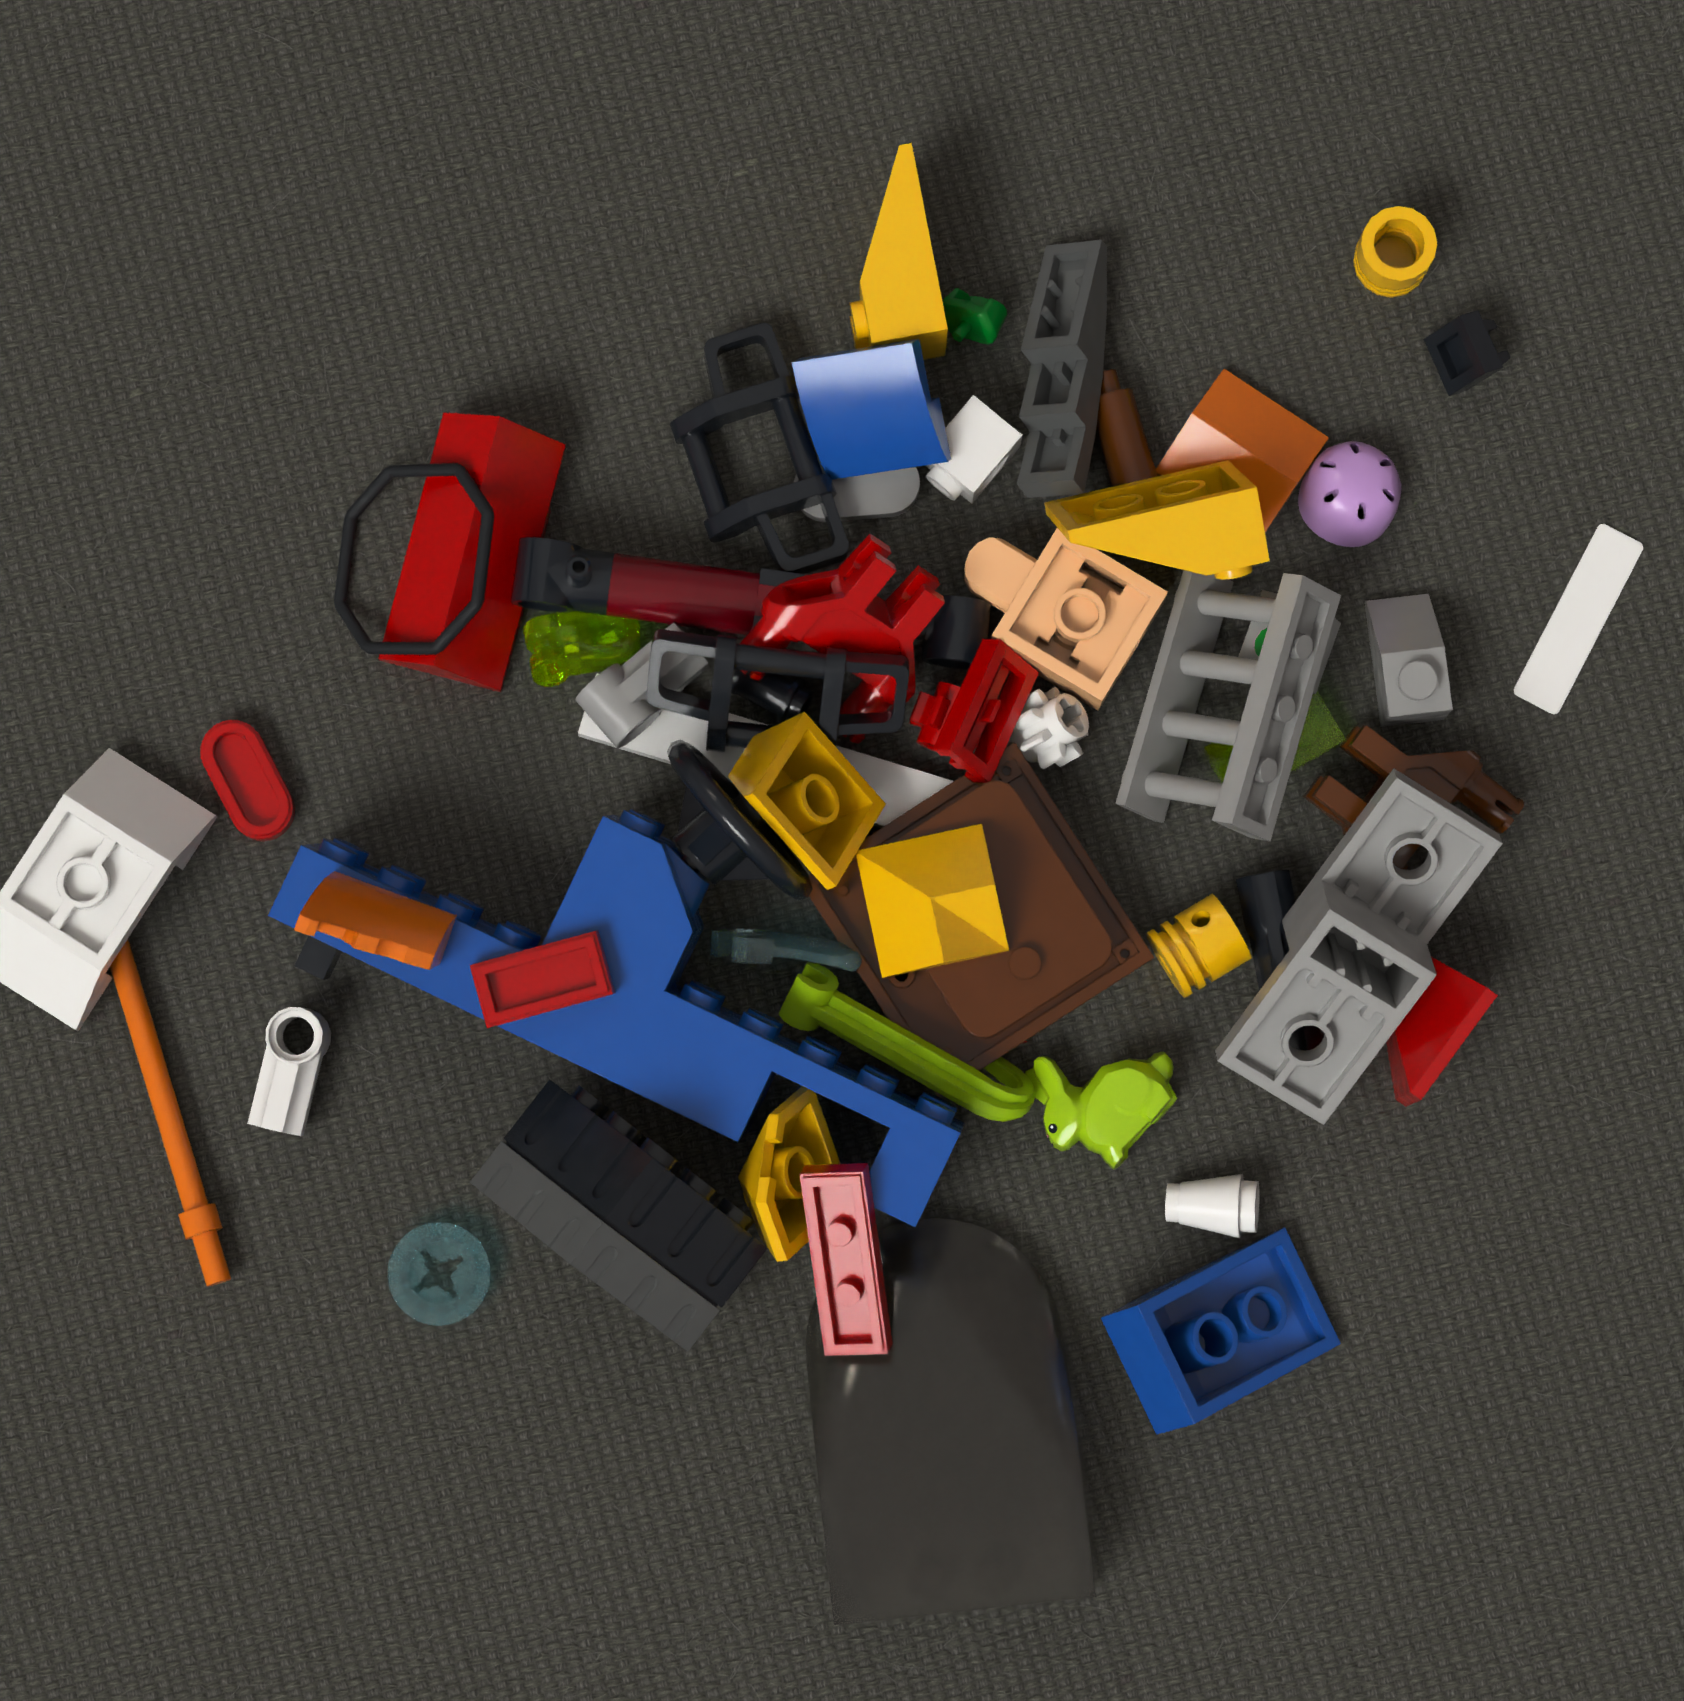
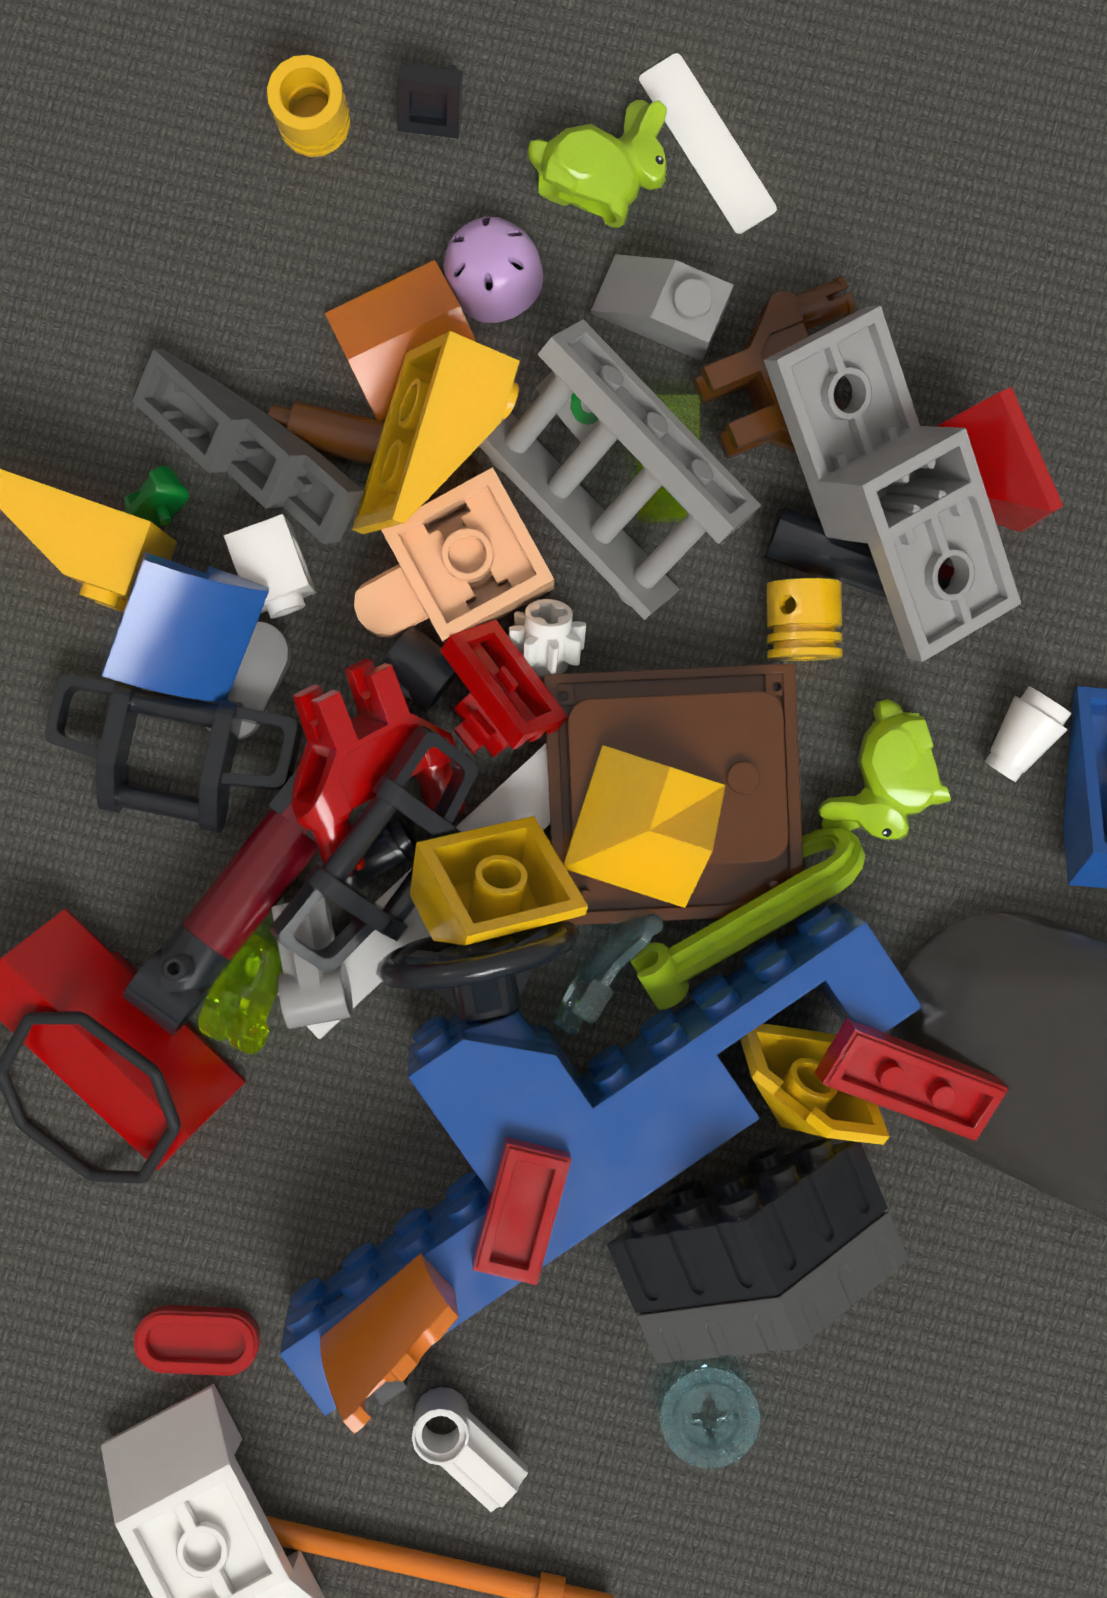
camera: 60 degrees left, 5 degrees up
none -> lime animal [527,100,667,228]

